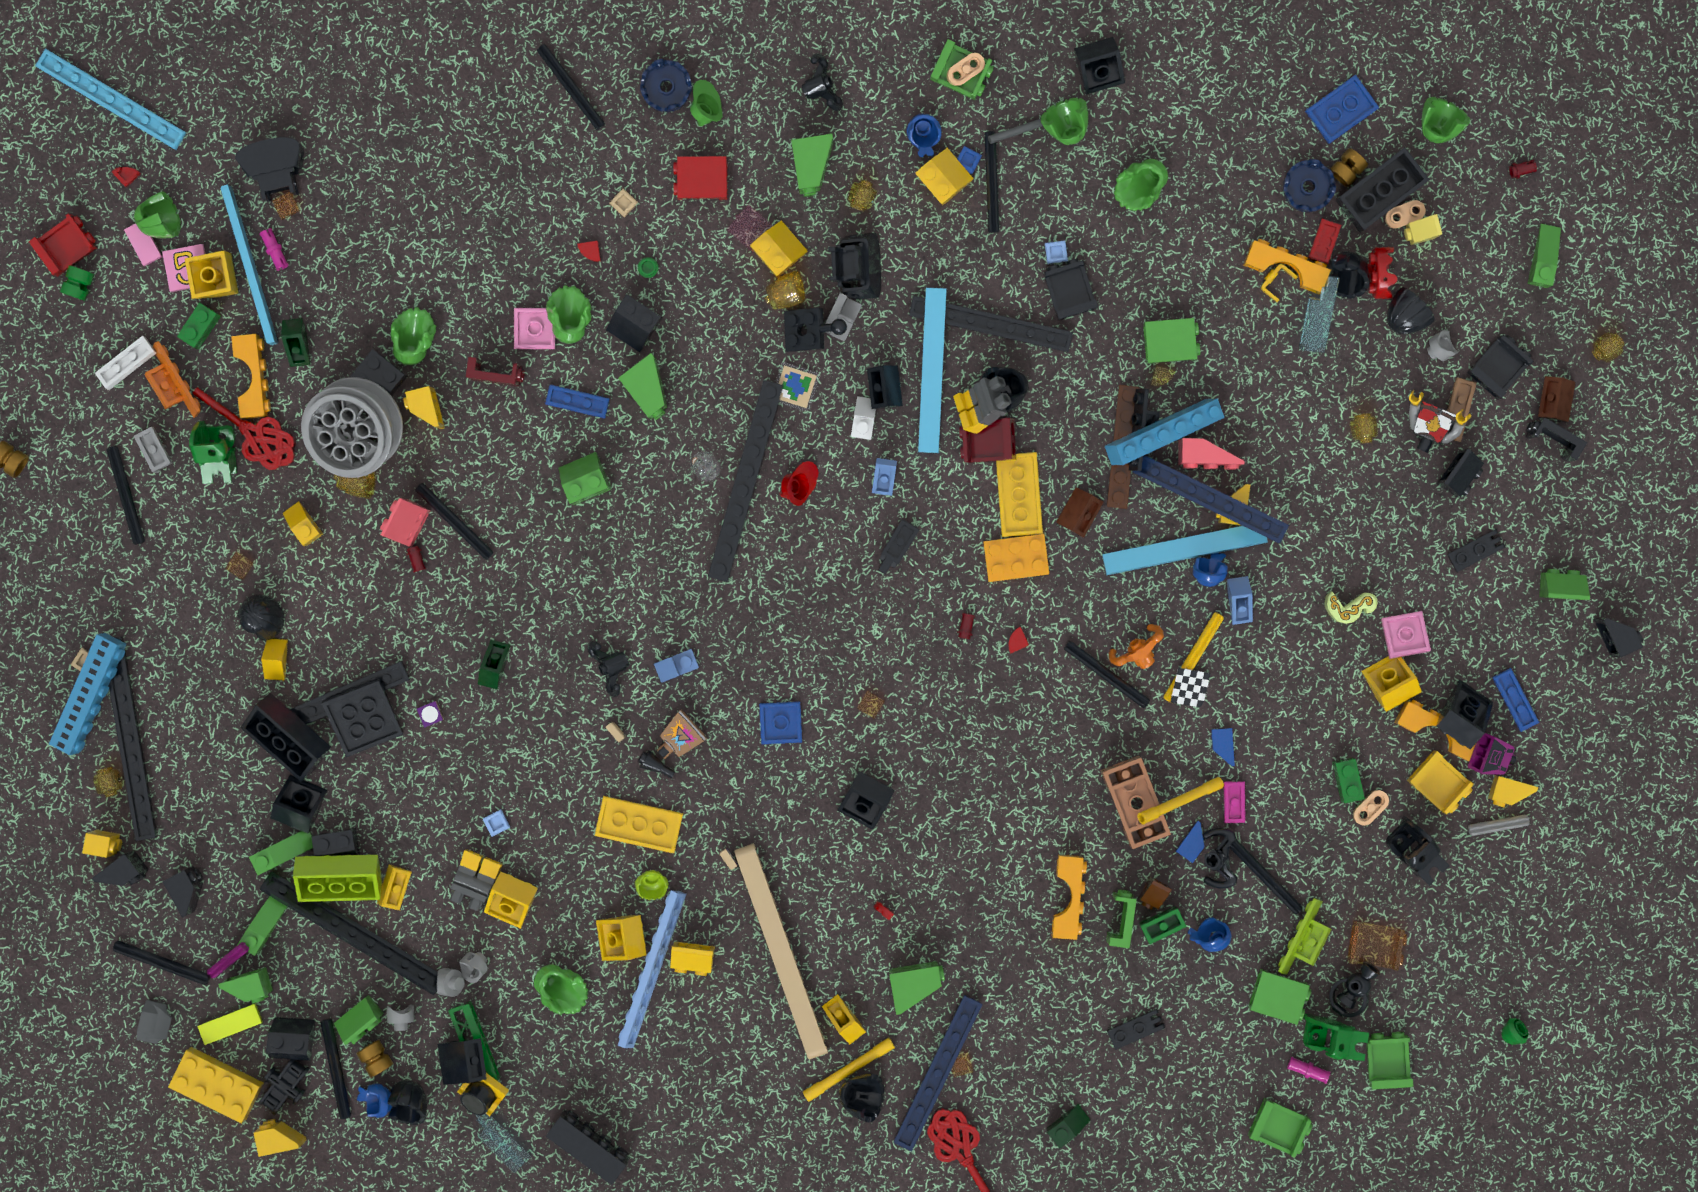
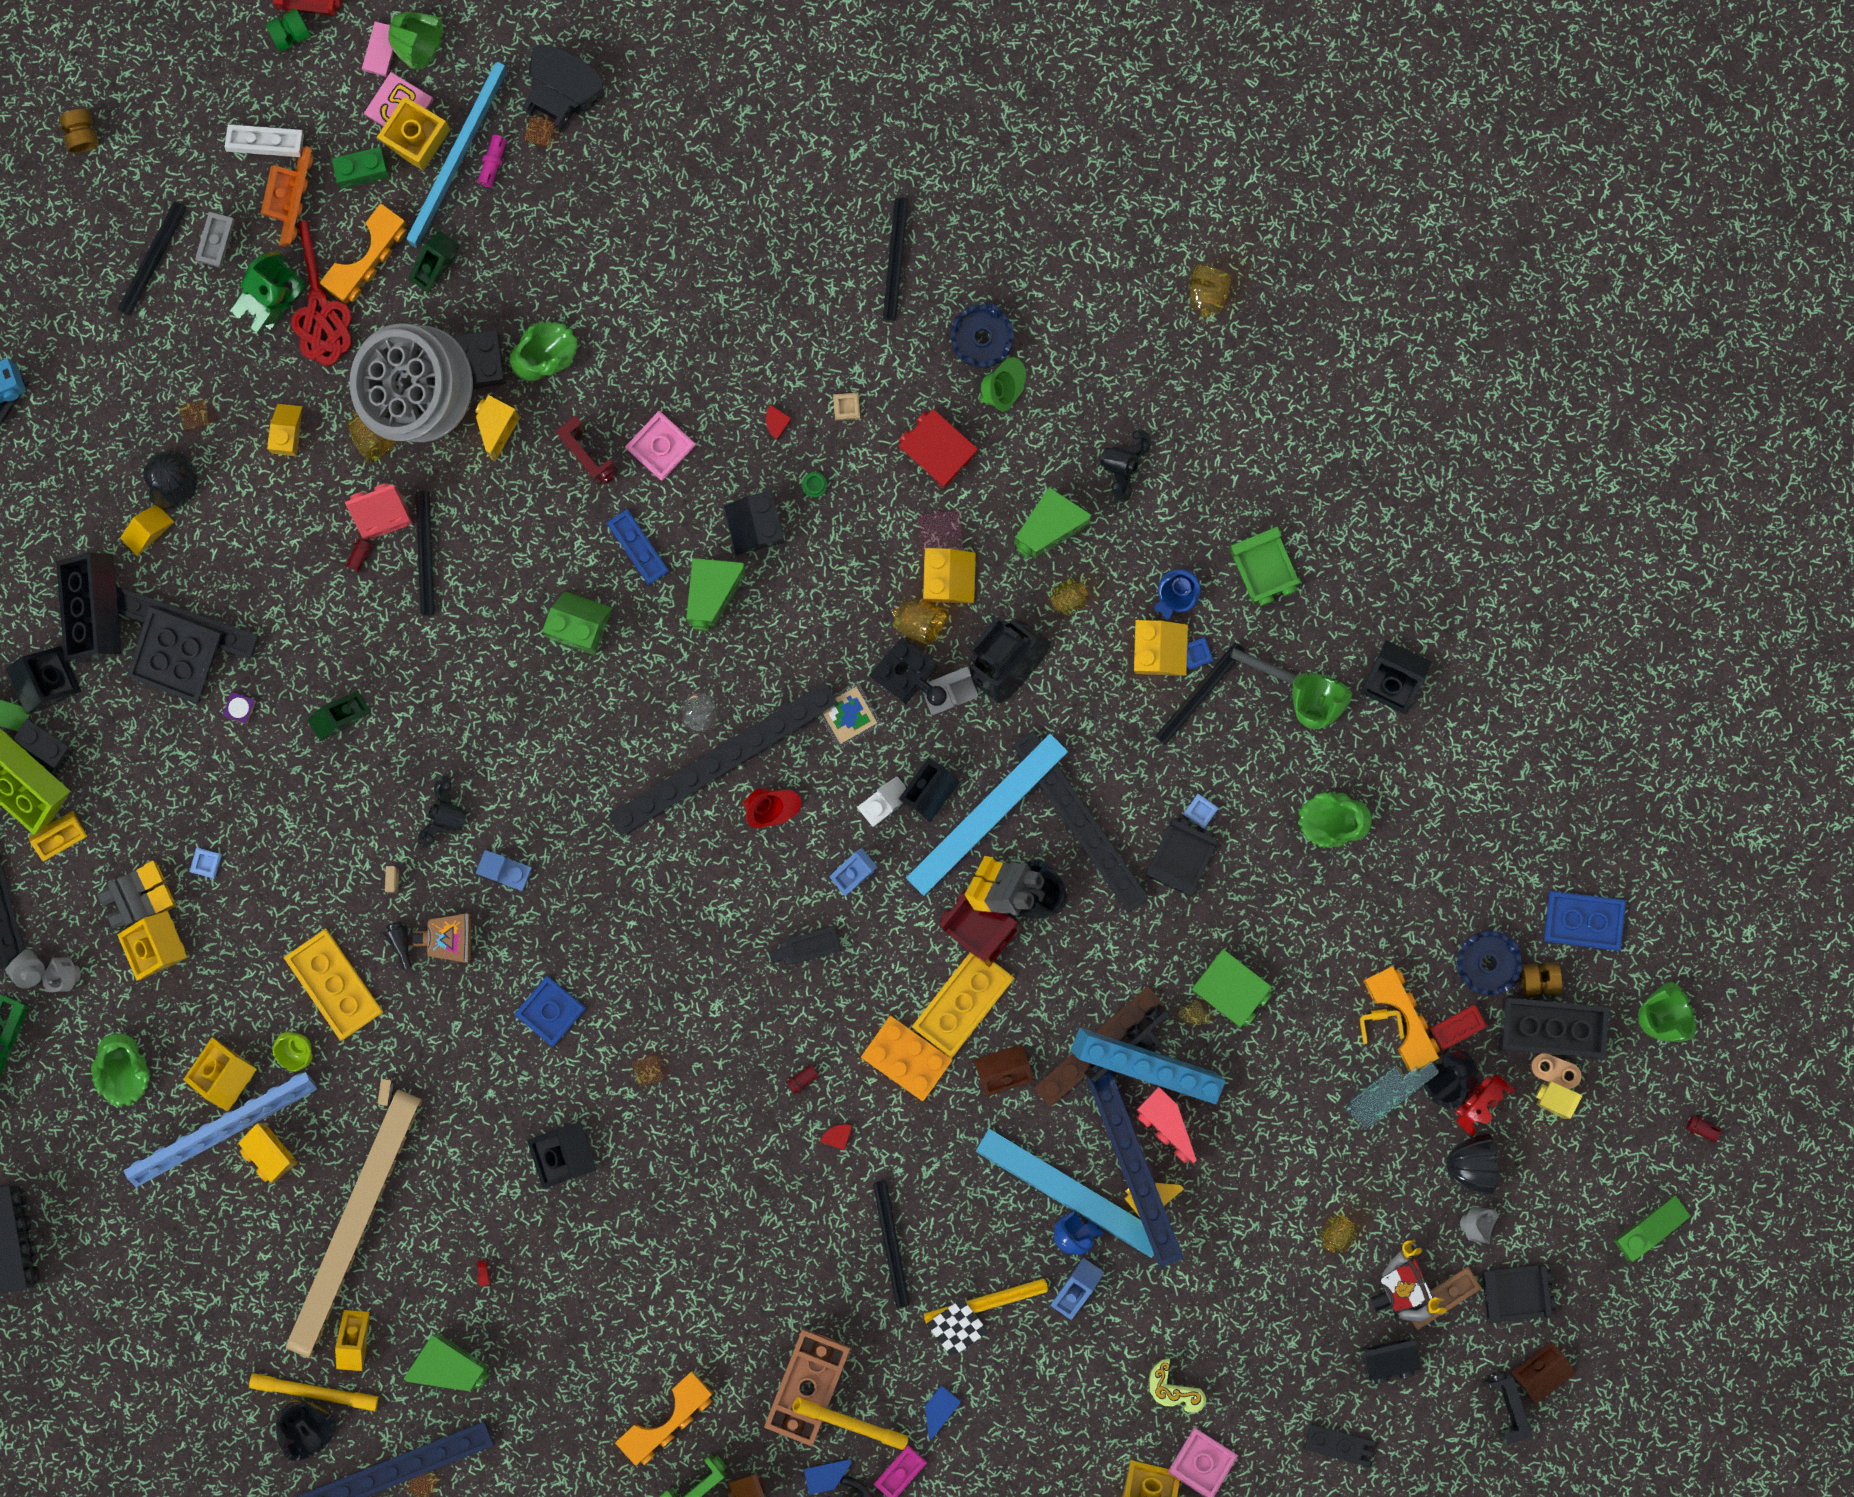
camera: 45 degrees right, 5 degrees down
bright green hair [546,285,592,344] -> none
light nougat plate [947,53,985,86] -> none
orange piece [1108,624,1164,669] -> none
clear yellow head [1592,332,1624,363] -> none

